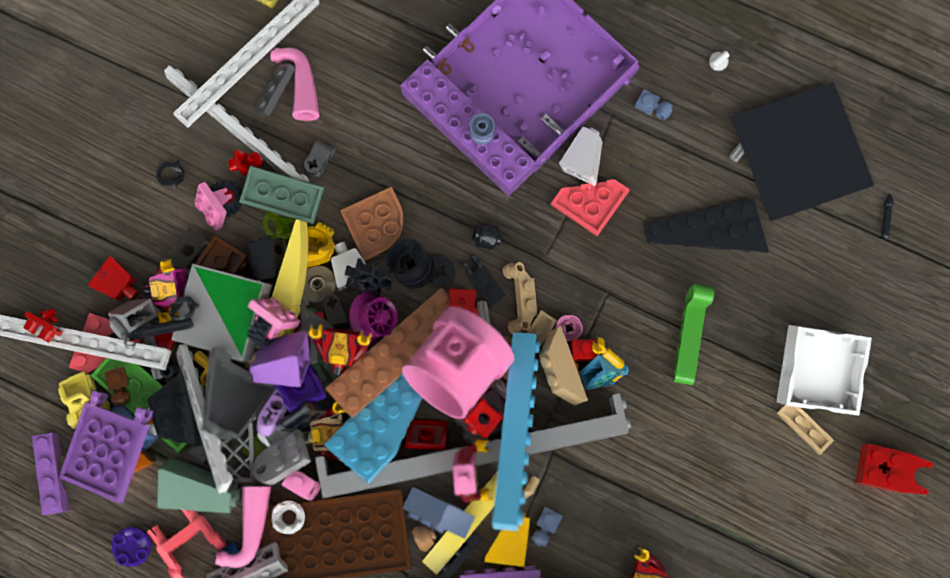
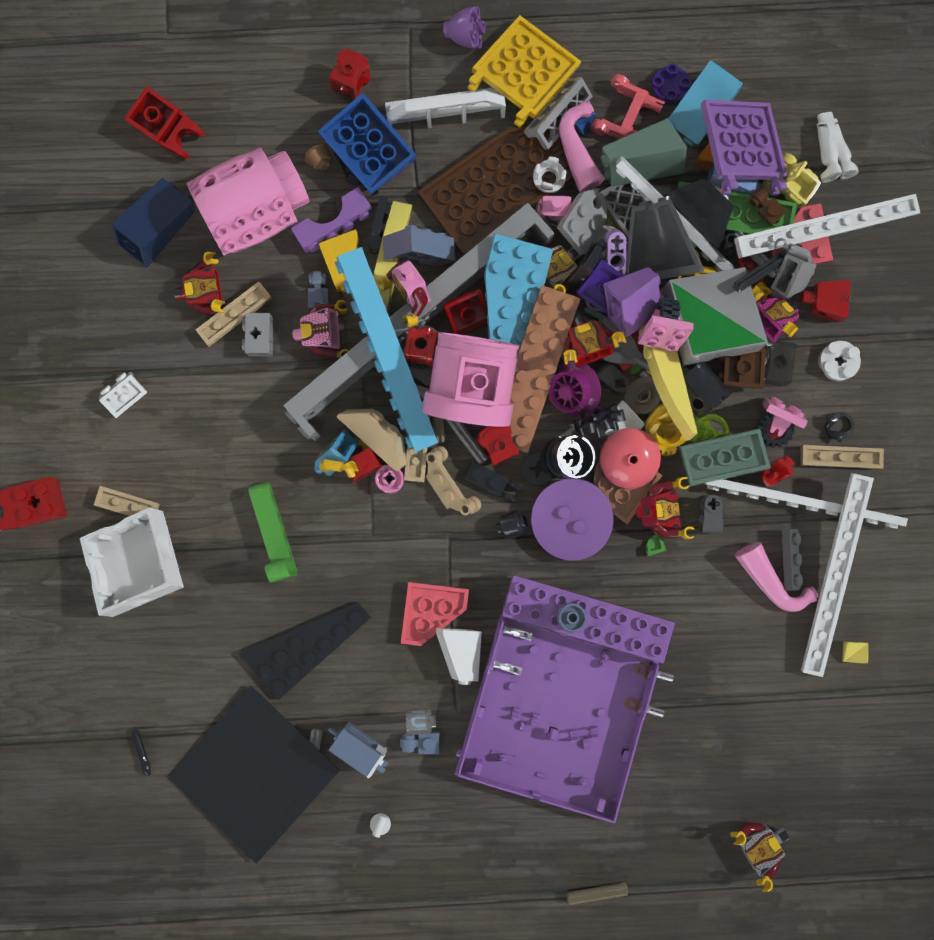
camera: 150 degrees right, 5 degrees up
red hips [23,308,63,343] -> none
medium lavender arch [32,432,69,515] -> none
black piece [169,296,200,321] -> none
medium nougat cone [412,525,437,552] -> none
tan arm [522,476,540,499] -> none
none -> white bracket [99,371,147,418]
none -> tan plate [196,281,272,347]
none -> light grey brick [242,313,273,357]
none -> torso [293,300,349,359]
none -> sand blue piece [328,721,388,778]
none -> clear brick [406,710,436,735]
none -> medium lavender brick [531,479,614,561]
none -> coral dish [600,428,661,489]
none -> torso [636,477,694,540]
none -> bright green tile [645,533,666,557]
none -> medium azure slope [668,60,743,148]
none -> tan plate [800,445,884,469]
none -> white piece [817,112,859,183]
none -> white plate [818,341,861,381]

